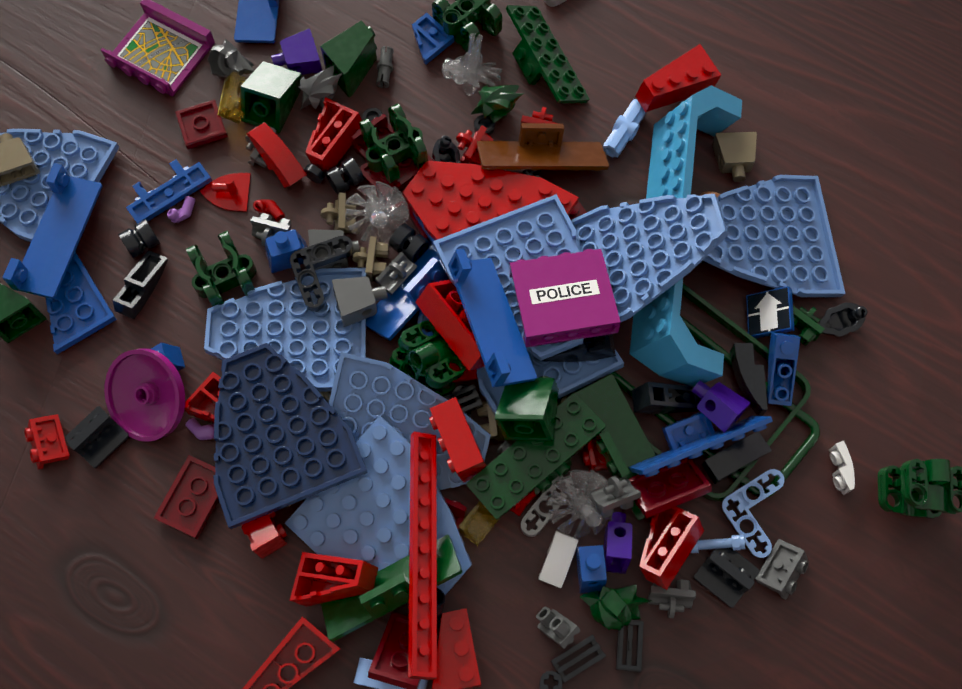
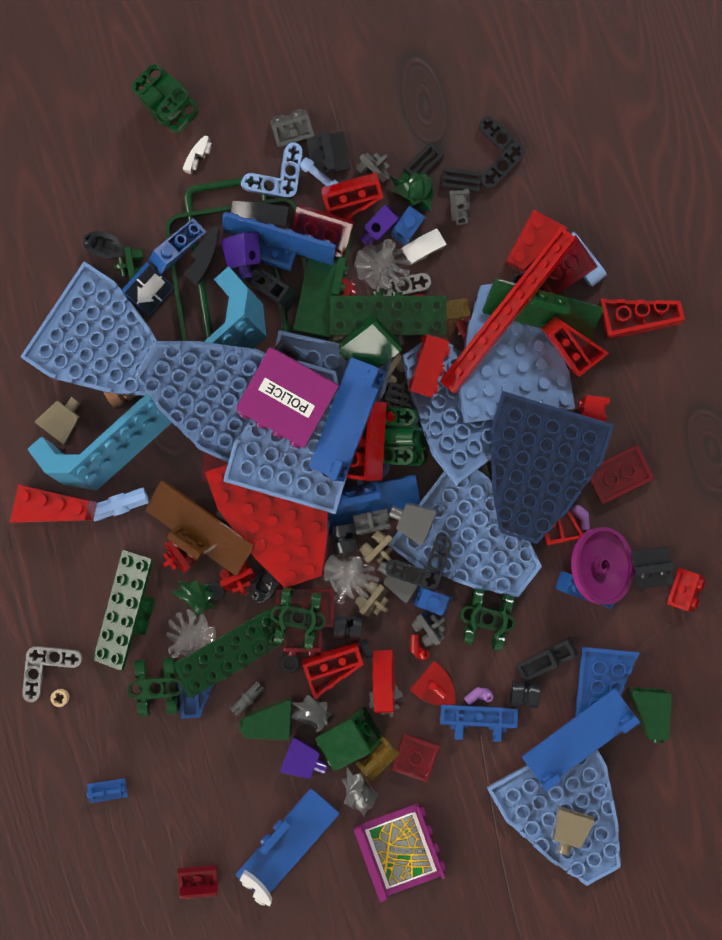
camera: 140 degrees left, 20 degrees up
dark grey hips [590,476,641,518] -> none
none -> dark green bracket [174,609,280,698]

